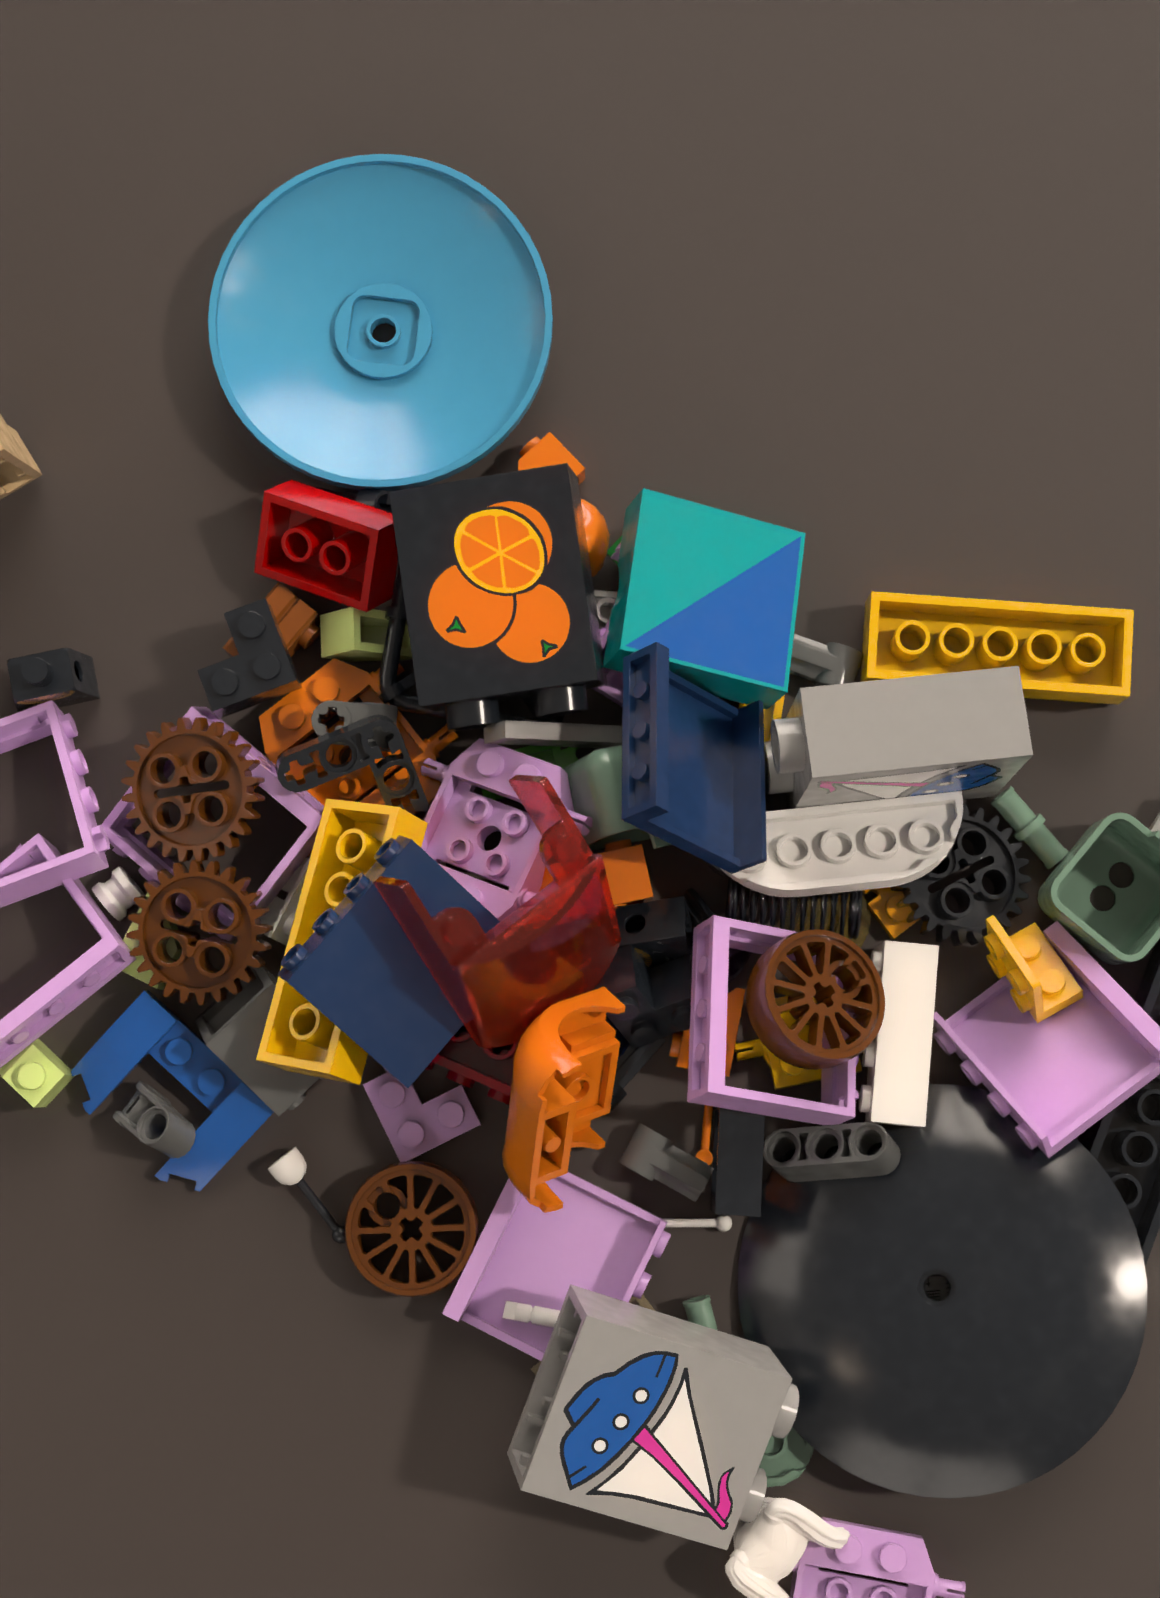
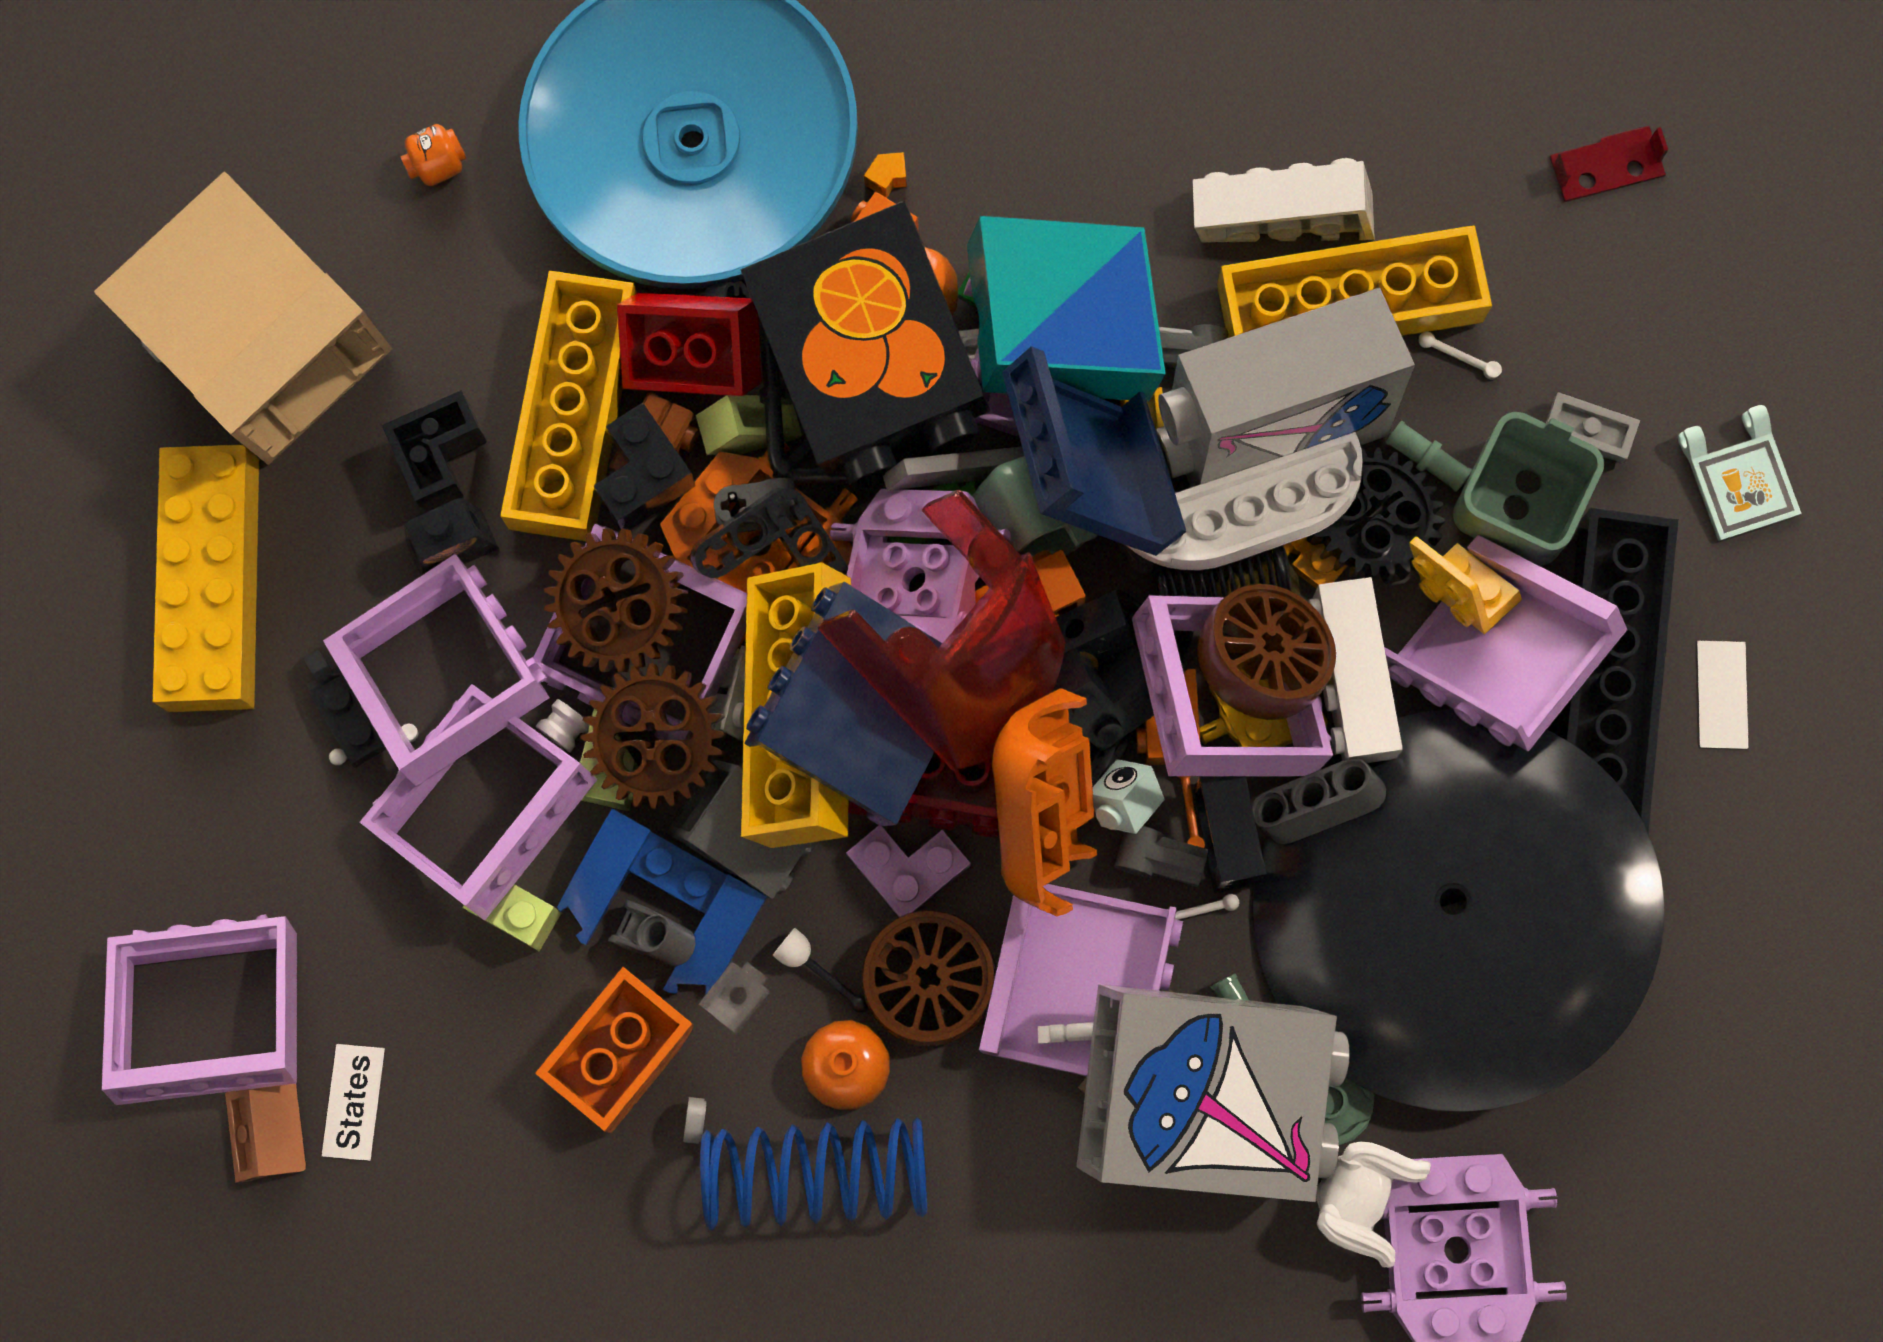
camera: 10 degrees left, 5 degrees down
none -> black brick [382,390,487,513]
none -> orange head [400,124,467,186]
none -> yellow brick [500,271,637,541]
none -> orange brick [535,967,694,1133]
none -> light grey tile [683,1097,707,1144]
none -> clear brick [699,962,770,1035]
none -> blue piece [700,1117,927,1230]
none -> orange cylinder [801,1020,890,1110]
none -> light orange piece [864,152,907,198]
none -> light aqua brick [1092,759,1165,834]
none -> white wedge [1193,158,1375,242]
none -> white hinge [1418,331,1502,380]

